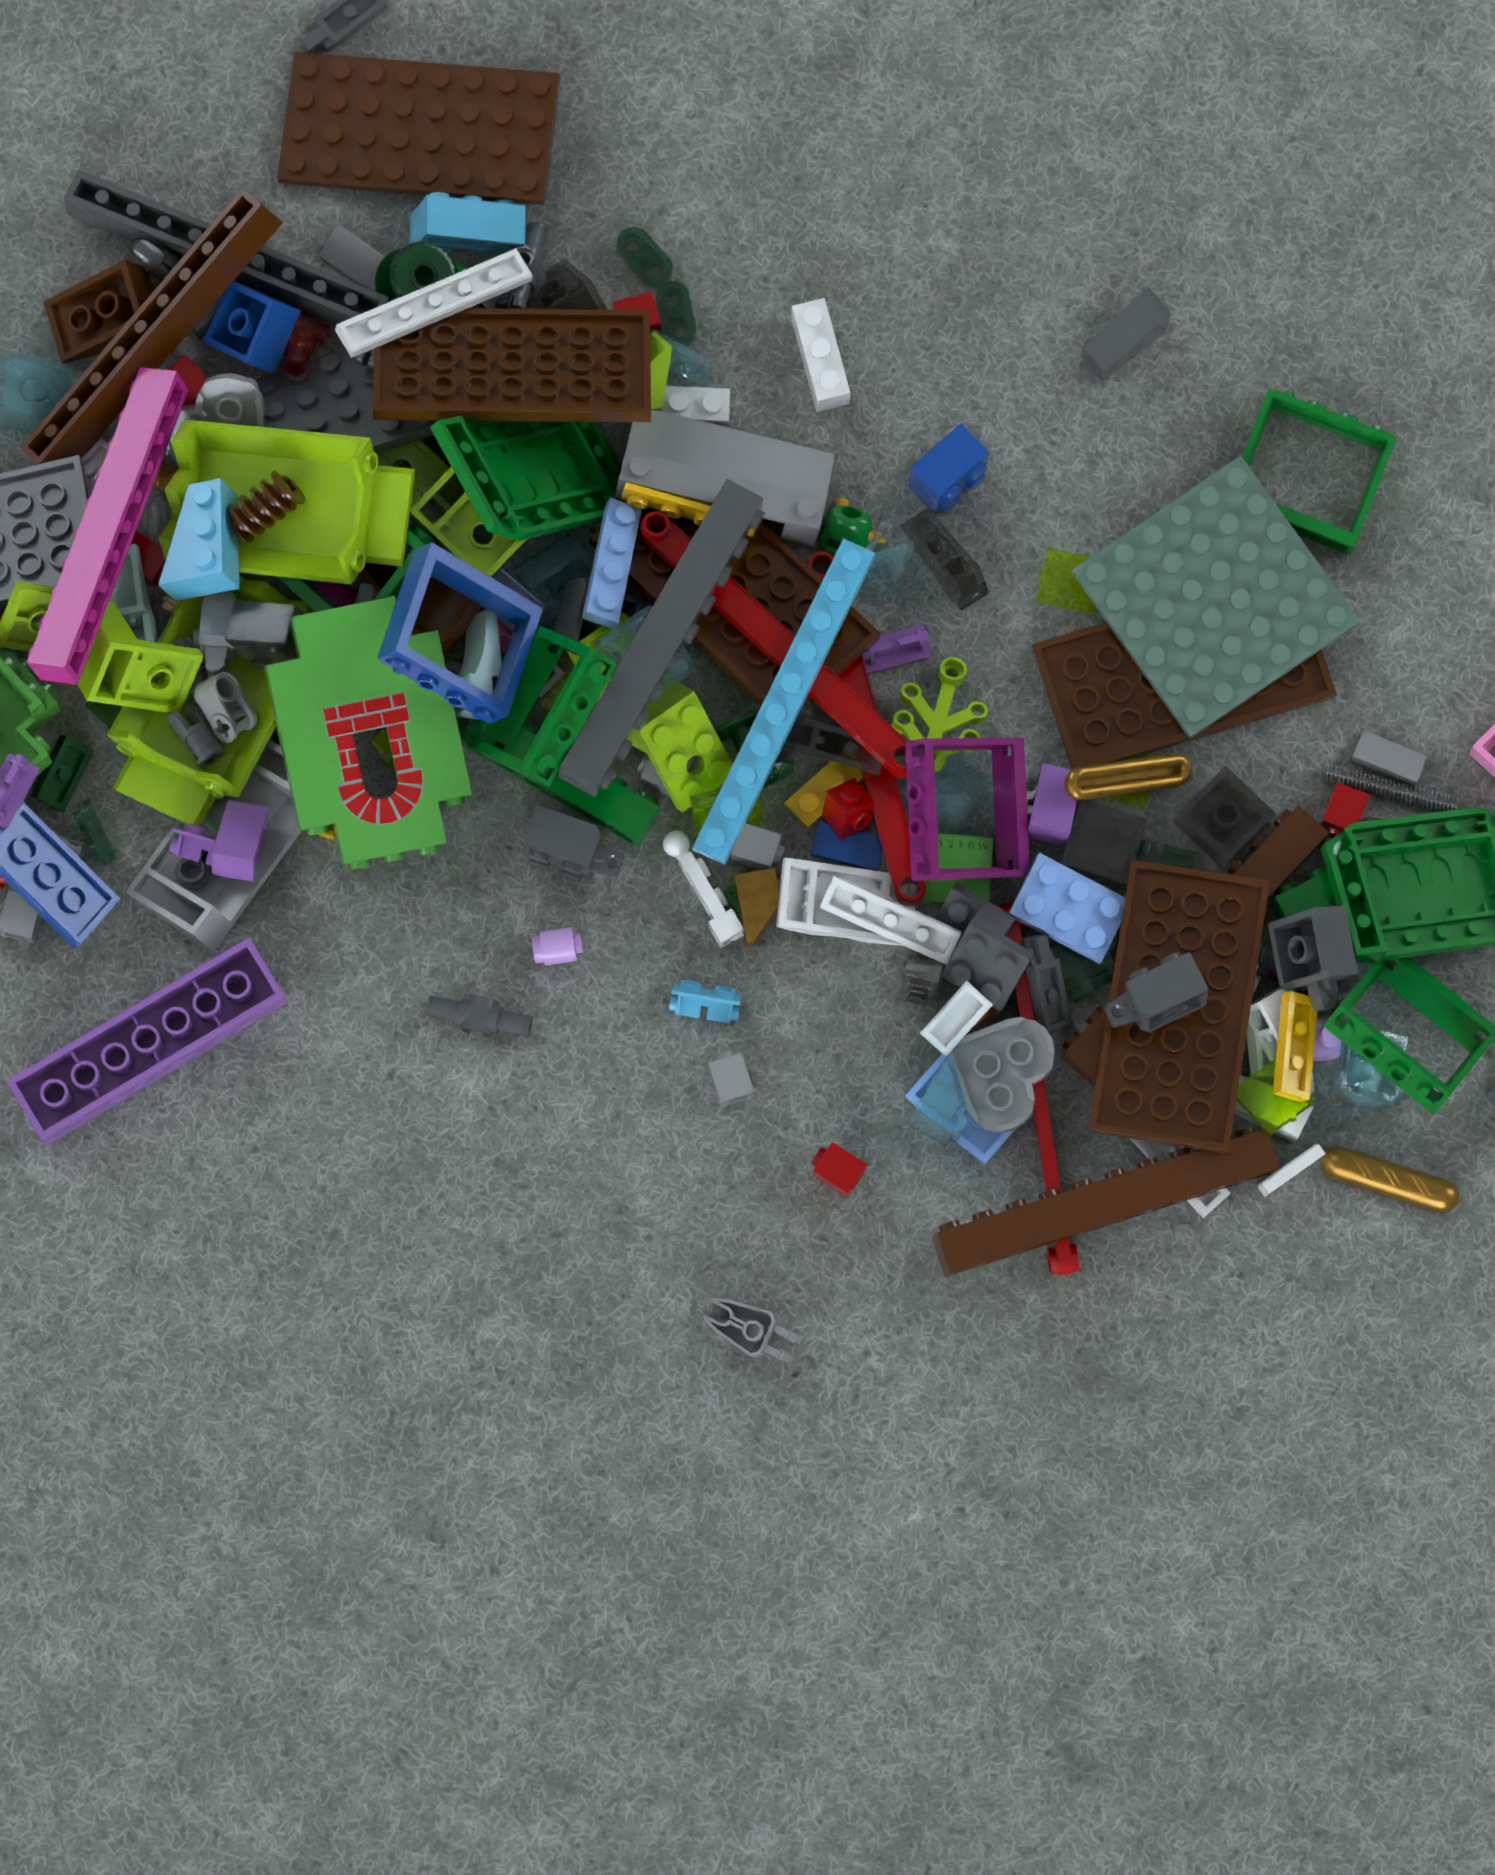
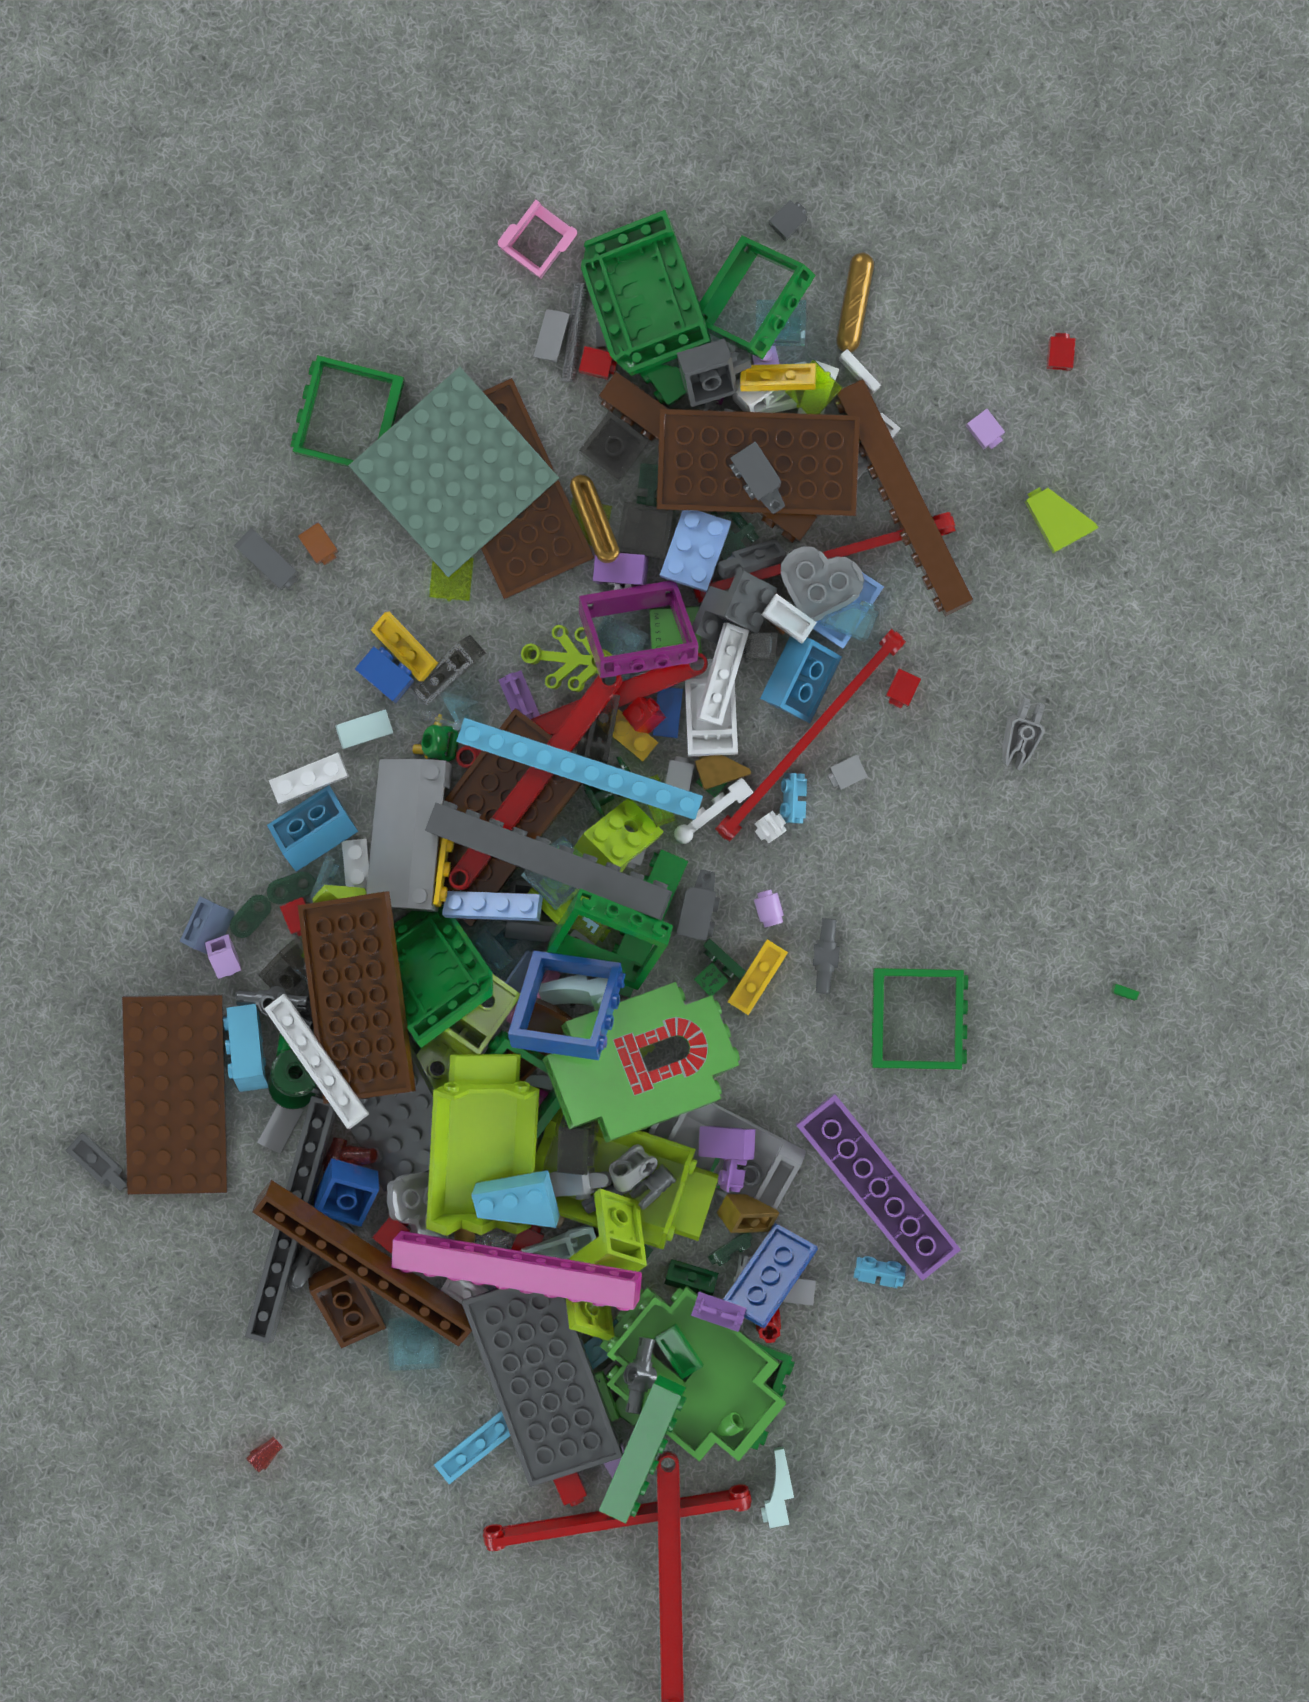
camera: 100 degrees left, 10 degrees up
reddish brown piece [228,470,305,543] -> none
none -> sand blue panel [180,896,235,954]
none -> lavender brick [205,934,241,979]
none -> dark azure slope [267,785,358,871]
none -> dark orange slope [298,522,339,566]
none -> light aqua slope [335,710,393,749]
none -> yellow plate [371,611,438,682]
none -> green tile [694,963,729,996]
none -> dark green plate [703,938,746,979]
none -> red piece [715,629,906,842]
none -> pearl gold slope [717,1194,779,1233]
none -> yellow plate [727,939,788,1015]
none -> white gear [755,811,787,843]
none -> dark azure slope [760,636,842,723]
none -> medium azure hinge [853,1256,906,1288]
none -> green window [871,968,968,1070]
none -> lavender brick [966,409,1005,450]
none -> lime slope [1024,487,1098,553]
none -> red brick [1046,333,1076,371]
none -> green tile [1111,983,1140,1001]

